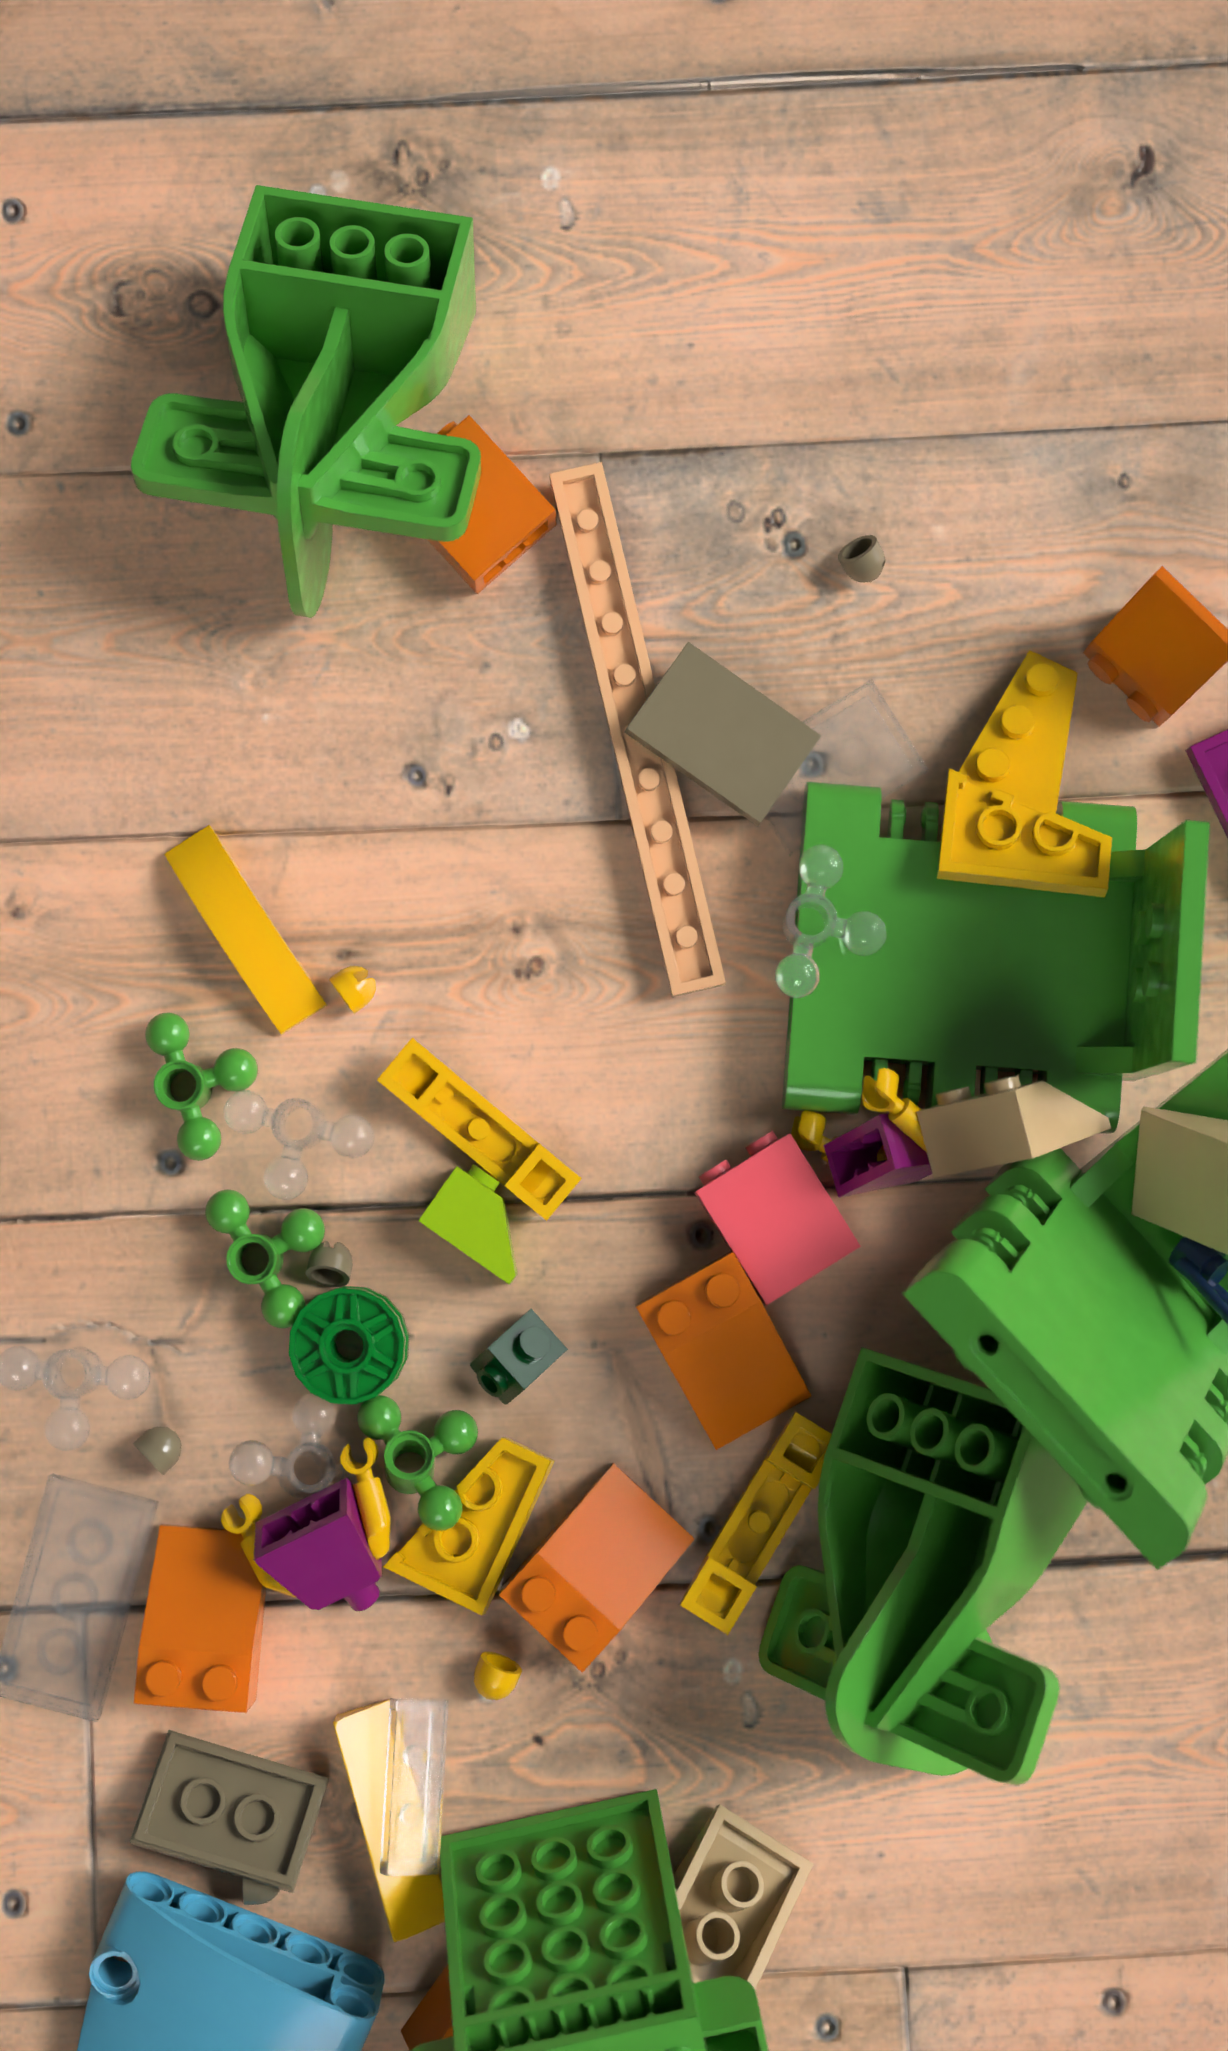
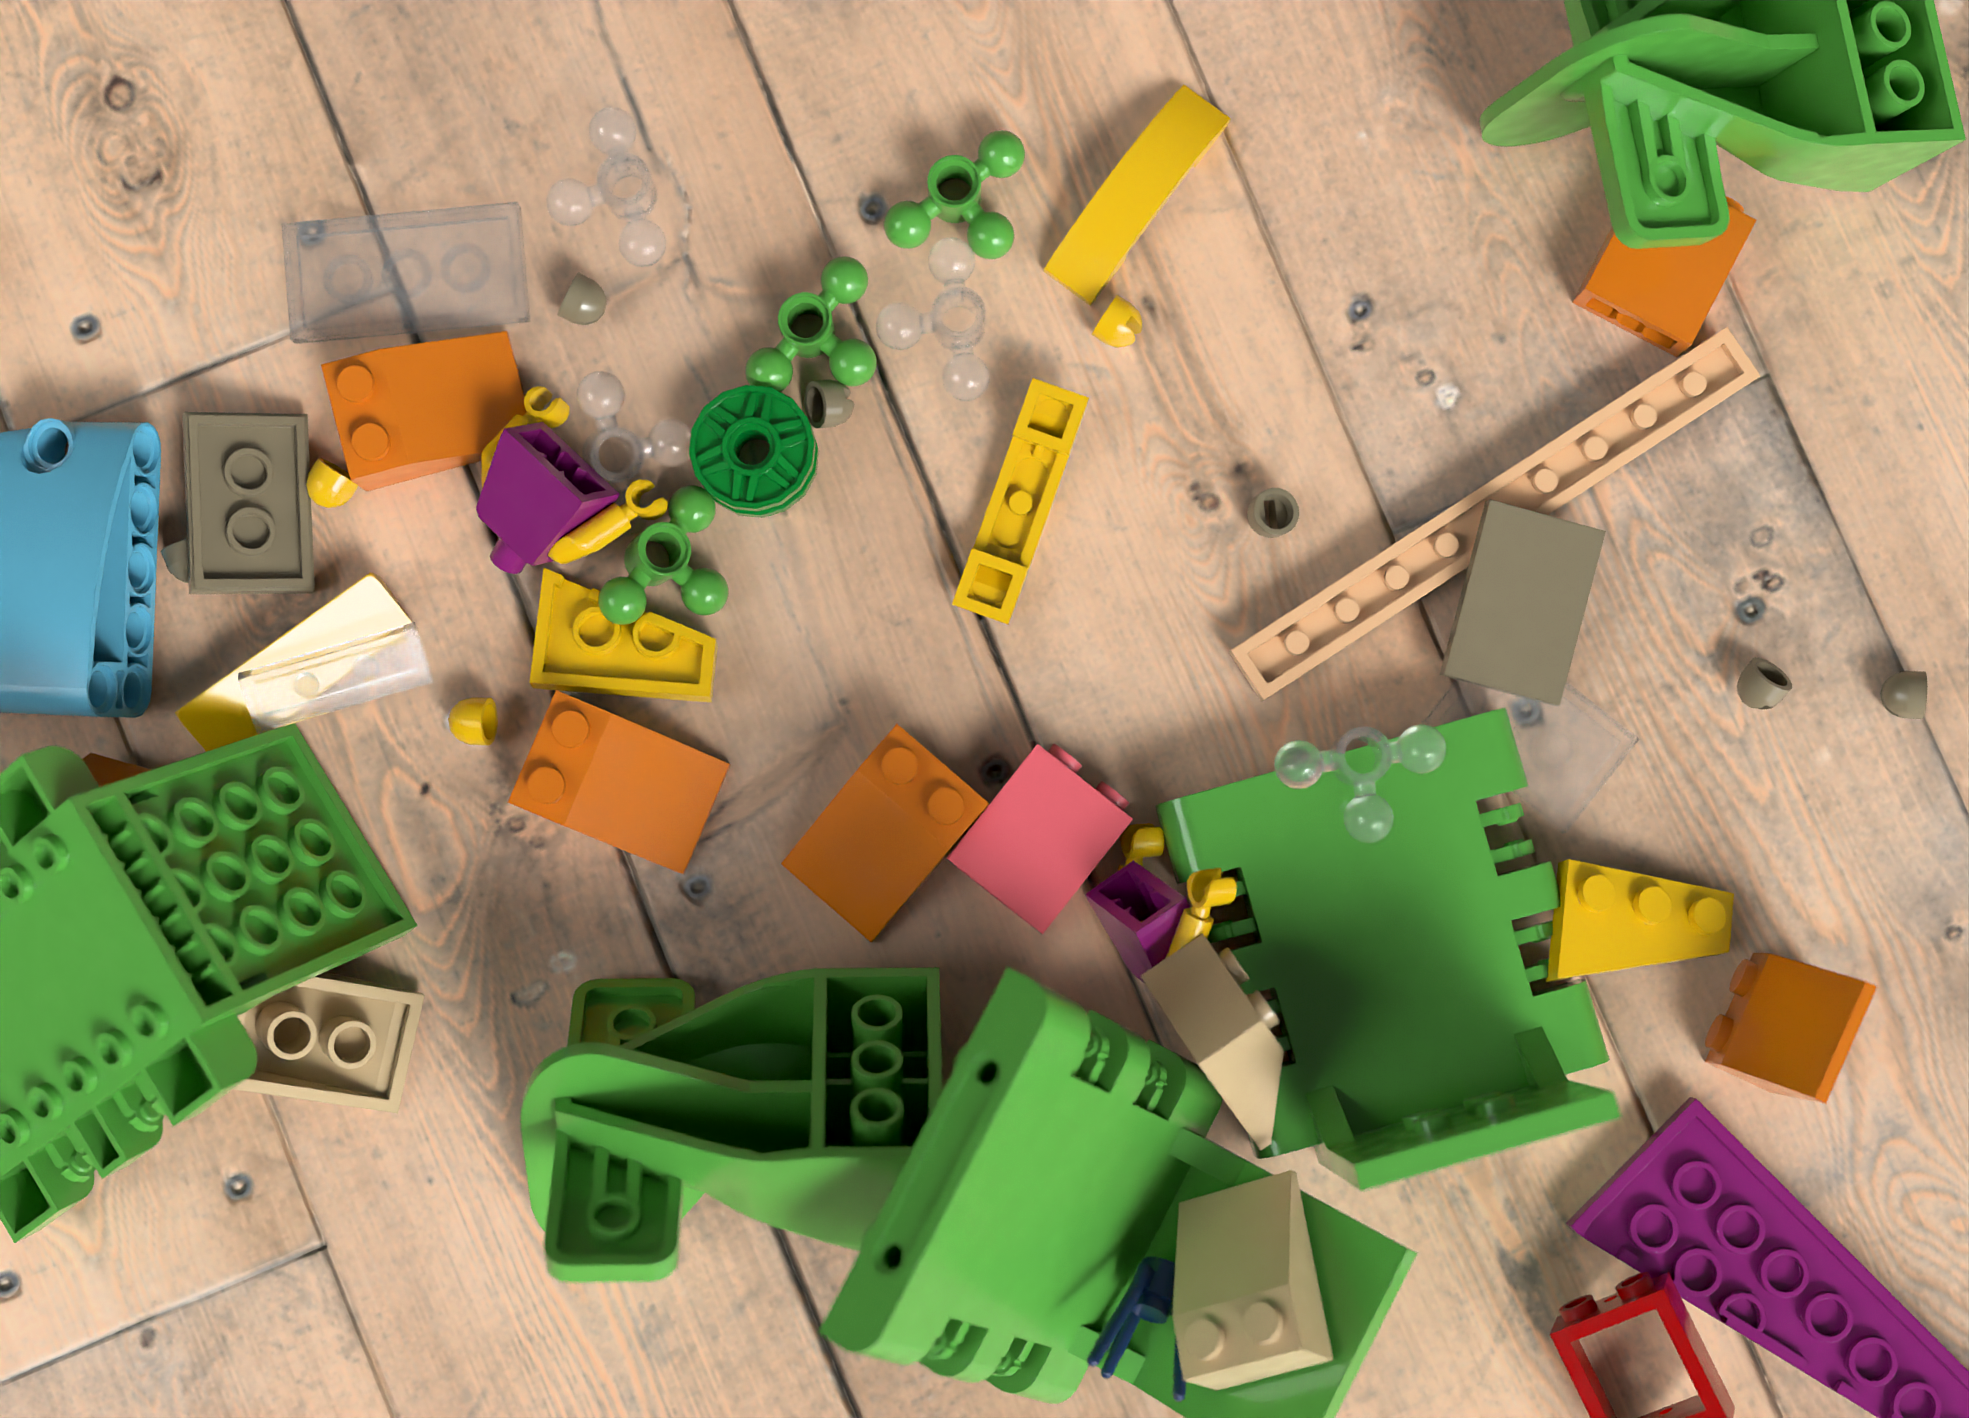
camera: 70 degrees right, 0 degrees up
lime slope [418,1164,518,1285] -> none
bracket [470,1309,568,1405] -> none
yellow slope [679,1412,832,1635] -> none
yellow wing [937,768,1112,897] -> none
none -> yellow hinge [306,458,358,508]
none -> dark tan hinge [1247,488,1299,538]
none -> dark tan hinge [1880,670,1927,719]

